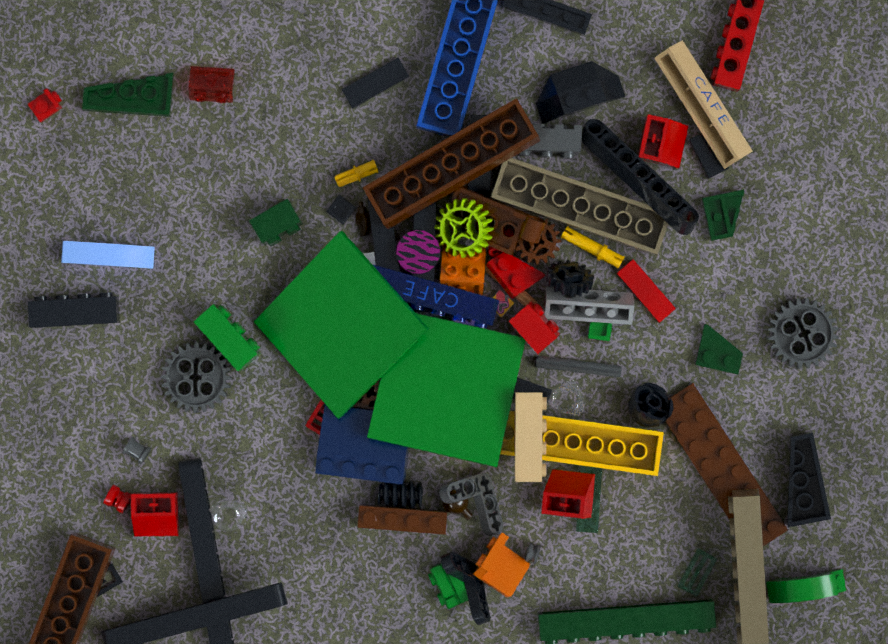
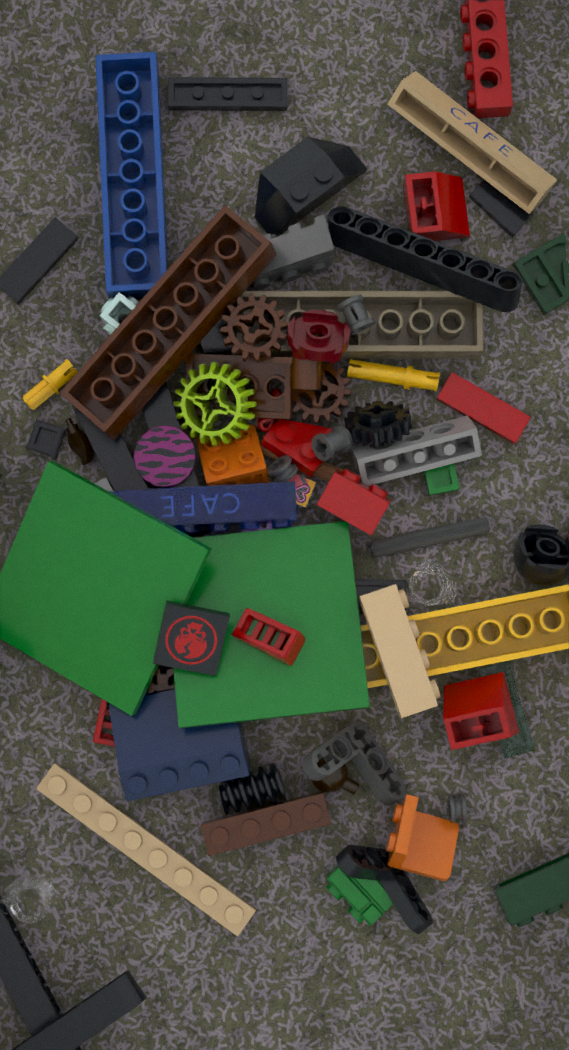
camera: 15 degrees left, 5 degrees down
none -> tan plate [36,763,256,936]
none -> light aqua brick [100,292,139,335]
none -> tile [153,600,230,676]
none -> reddish brown gear [220,293,288,363]
none -> red slope [231,607,305,666]
none -> dark grey bush [267,455,298,485]
none -> dark red plate [287,310,350,363]
none -> dark grey bush [312,425,353,461]
none -> dark grey bush [337,295,375,335]

